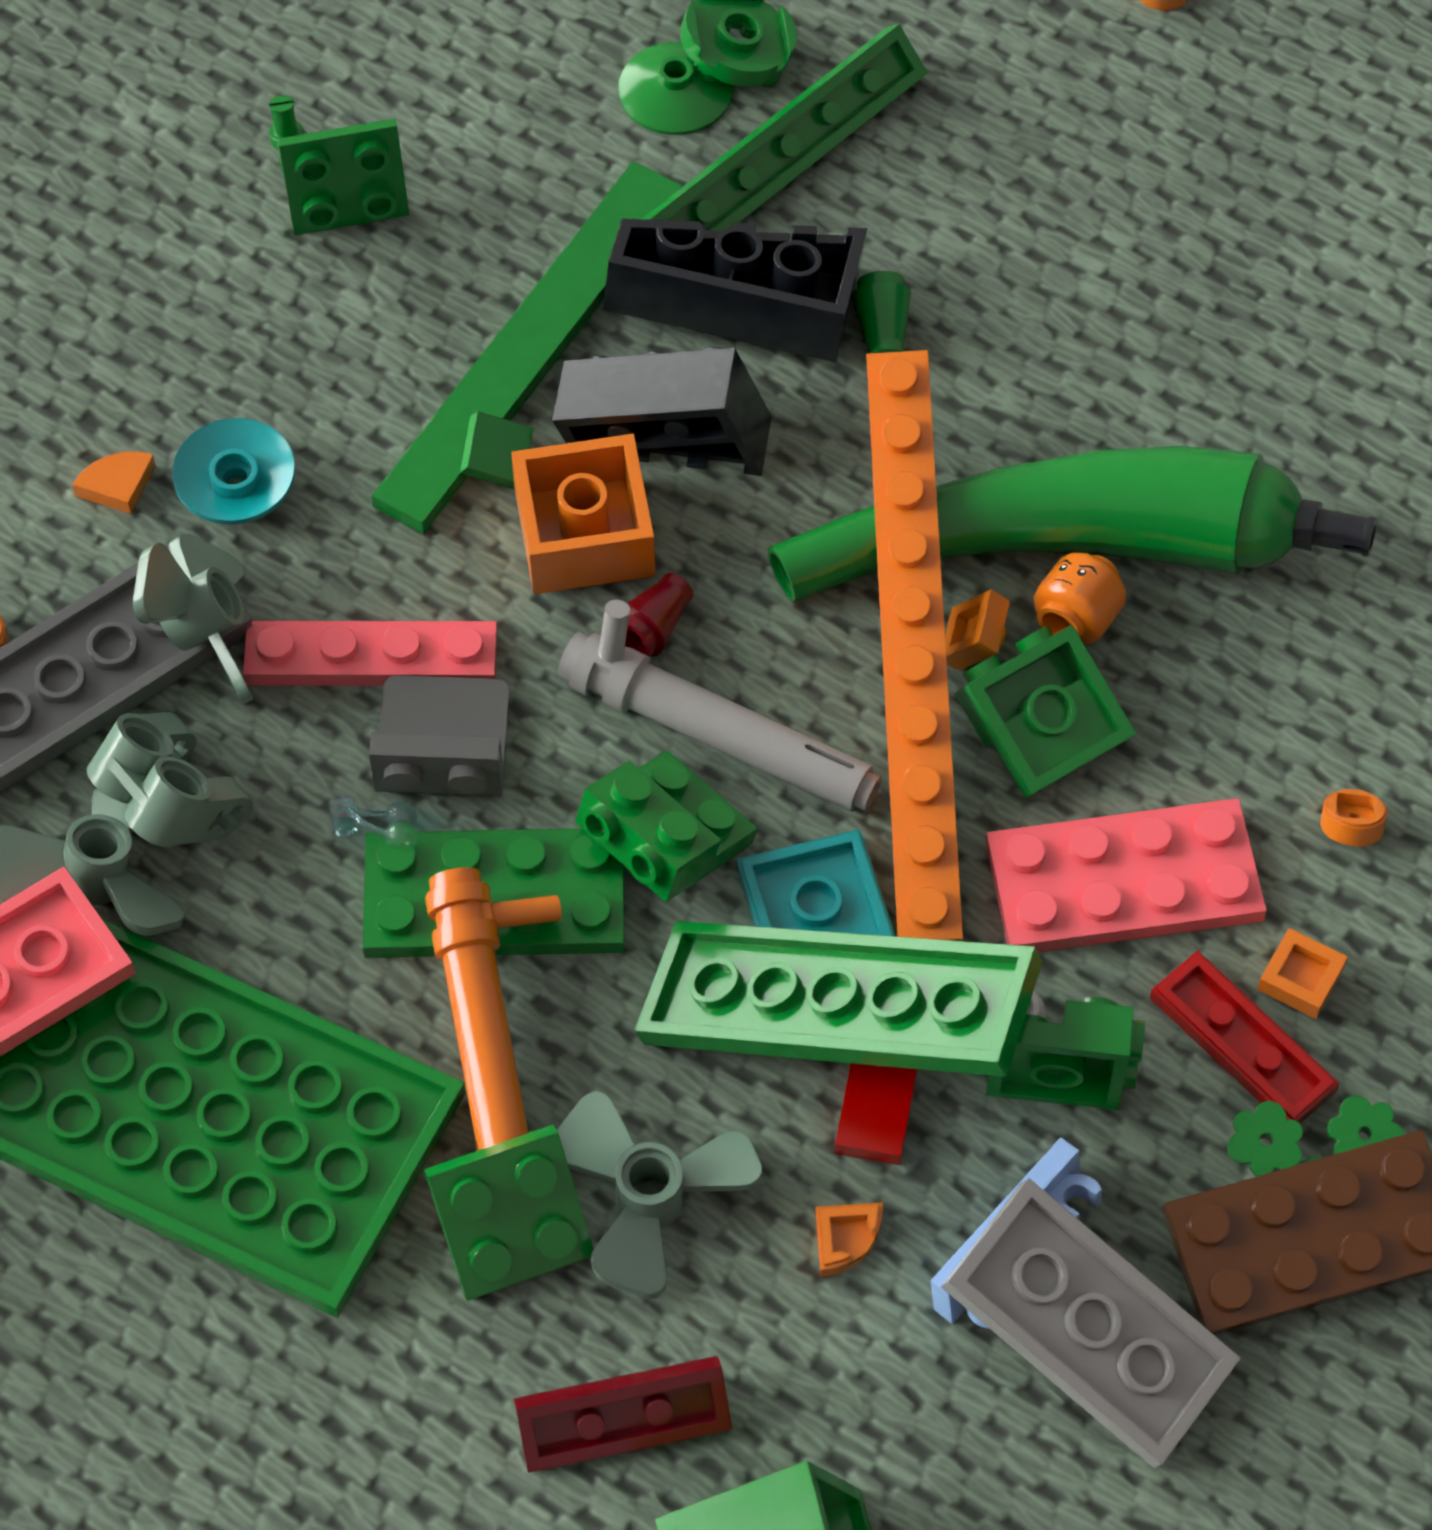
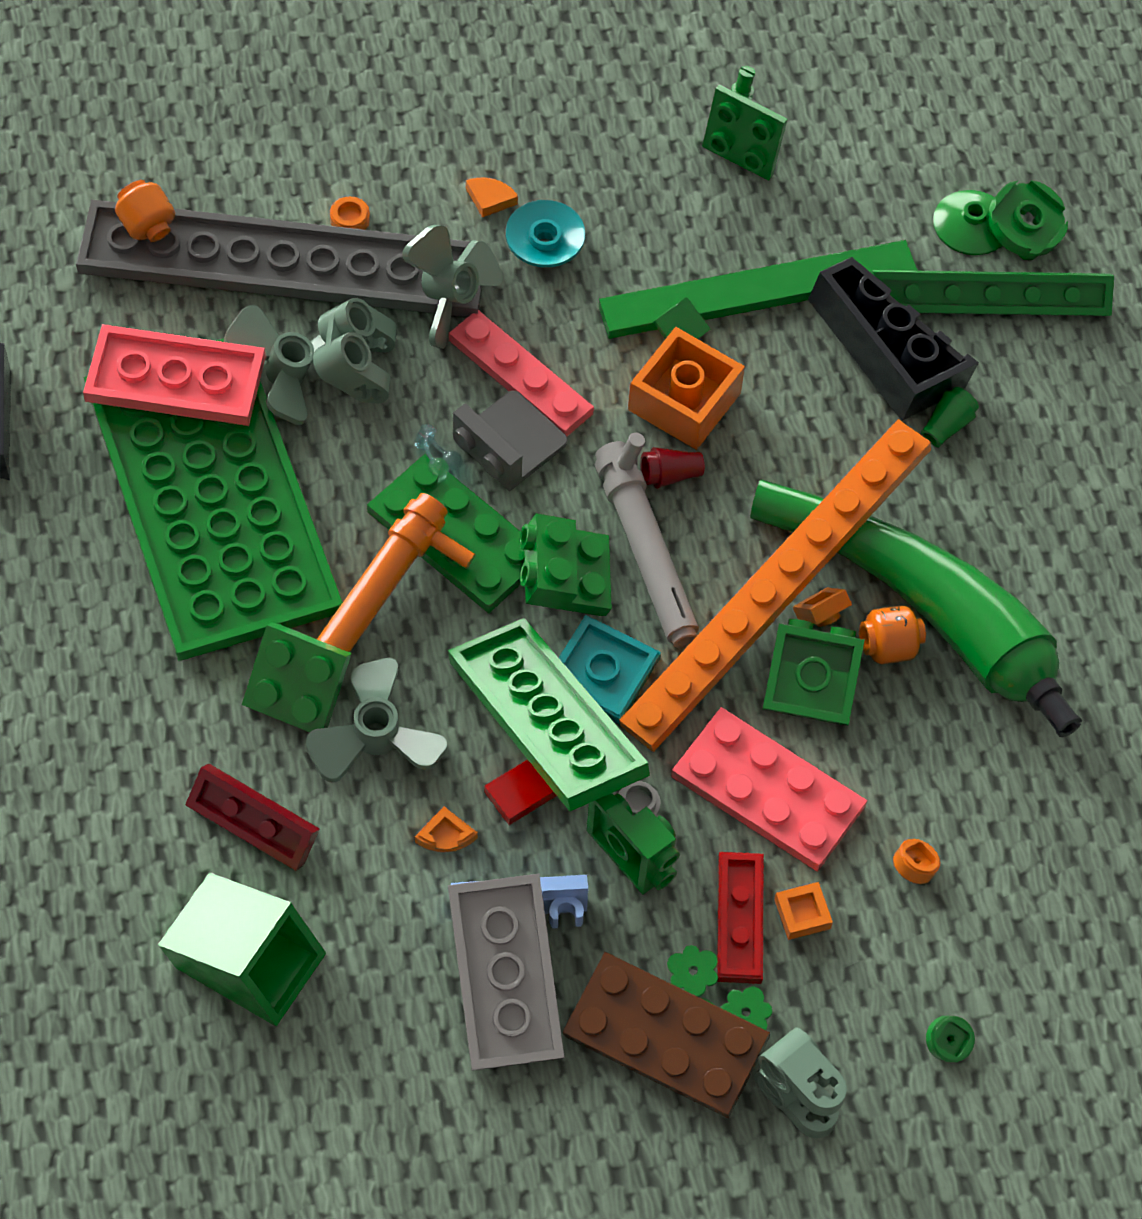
camera: 40 degrees right, 0 degrees up
wedge [552,347,772,476] -> none

